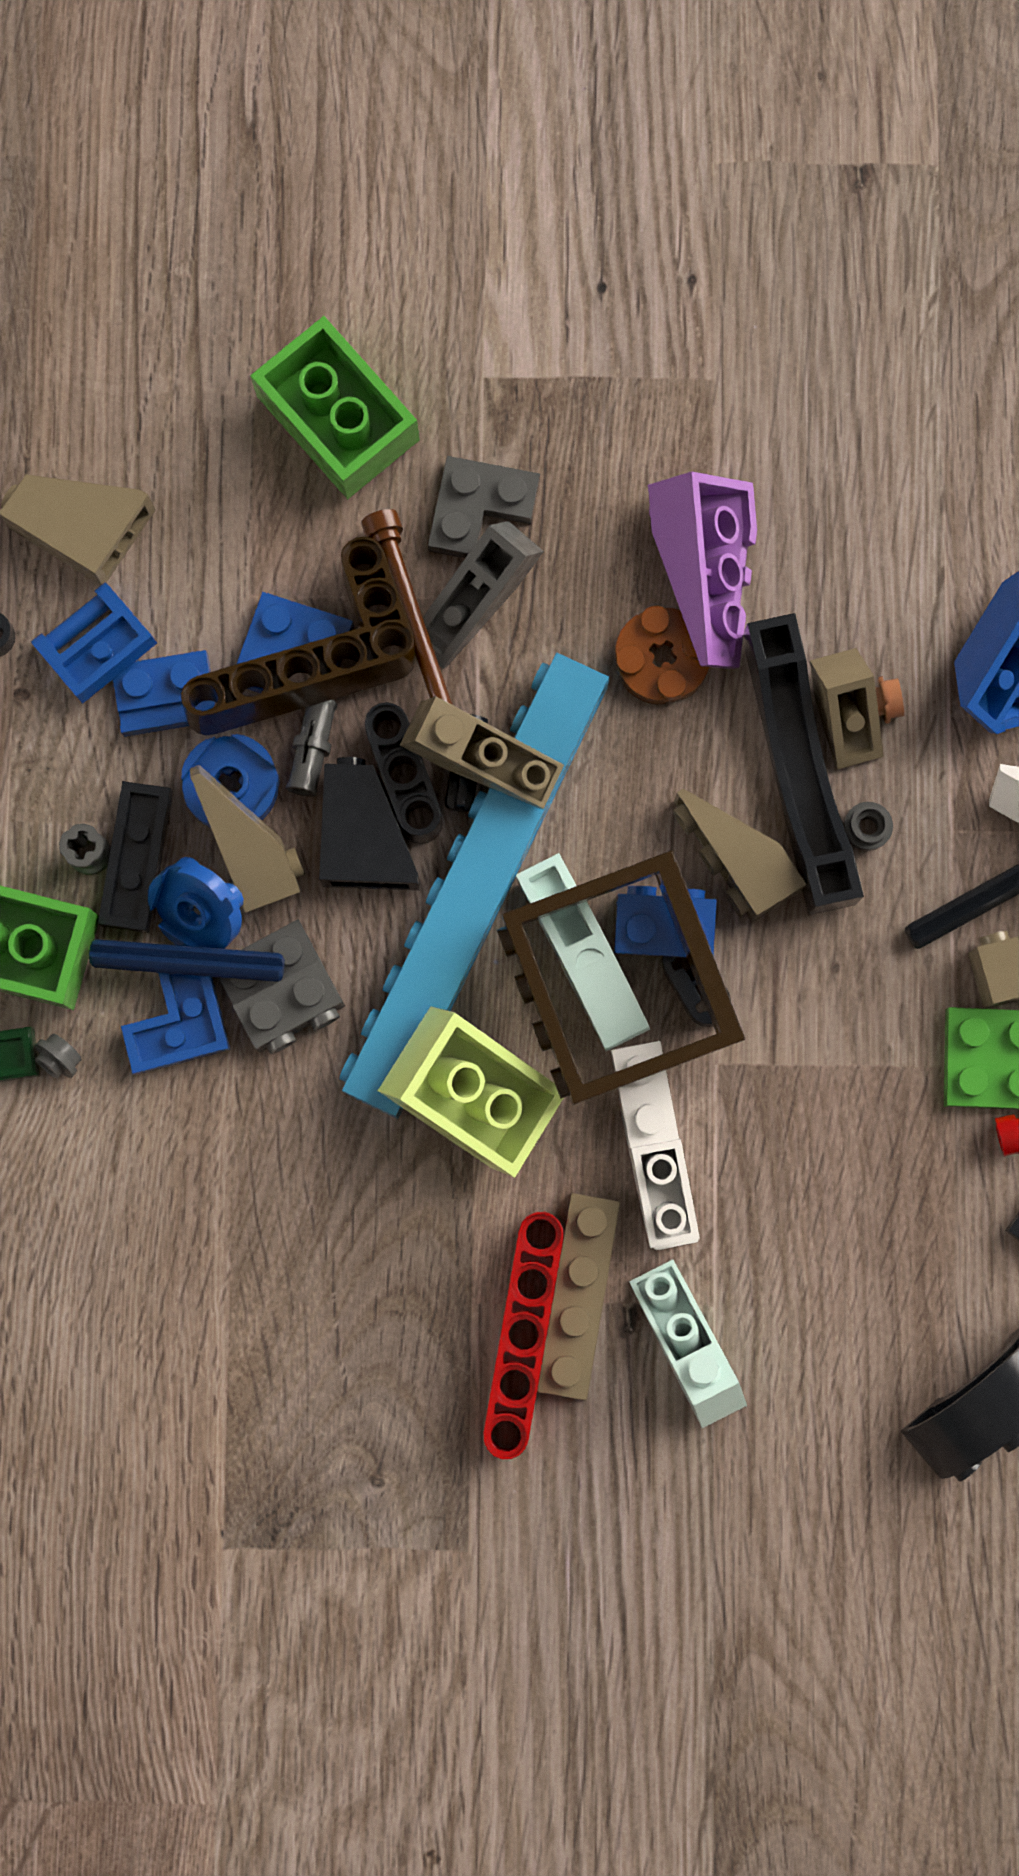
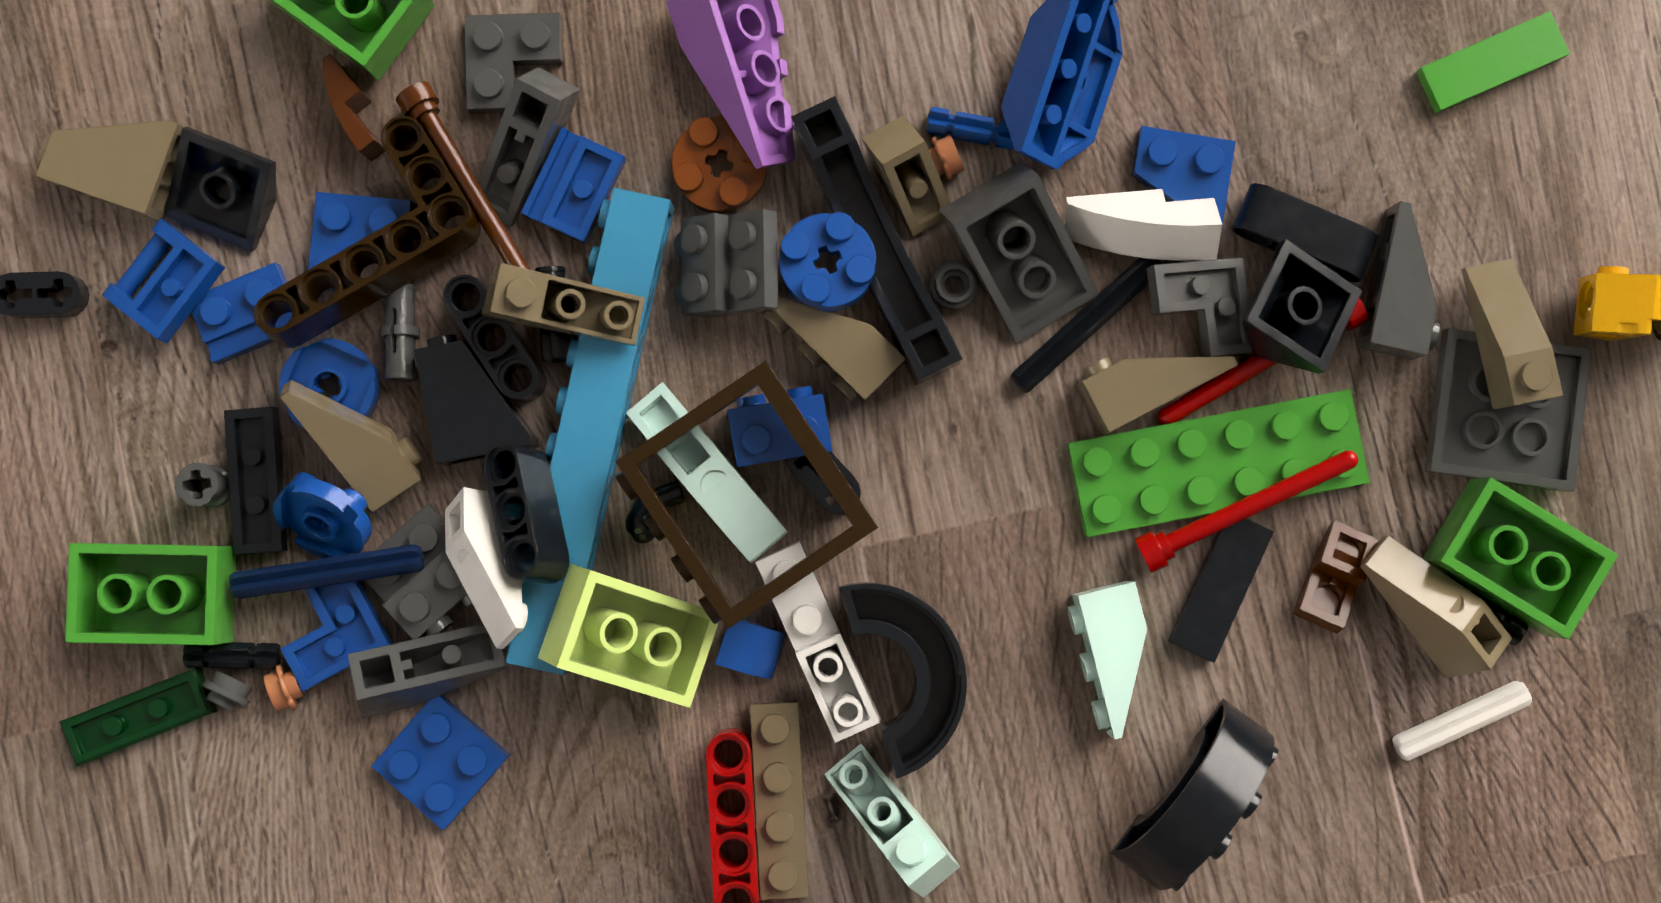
camera: 15 degrees left, 5 degrees up
none -> black slope [164,127,277,251]
none -> black axle [183,642,282,670]
none -> nougat plate [263,665,305,712]
none -> reddish brown slope [322,53,385,162]
none -> dark grey slope [348,624,506,719]
none -> blue plate [371,695,511,830]
none -> white slope [445,487,528,649]
none -> black beam [484,442,569,584]
none -> blue plate [521,127,627,245]
none -> black arm [625,480,685,544]
none -> dark grey plate [674,209,778,318]
none -> blue brick [715,619,787,679]
none -> blue plate [778,212,876,312]
none -> black brick [839,582,967,779]
none -> blue axle [926,107,1014,150]
none -> dark grey slope [939,162,1099,343]
none -> light aqua slope [1067,581,1147,739]

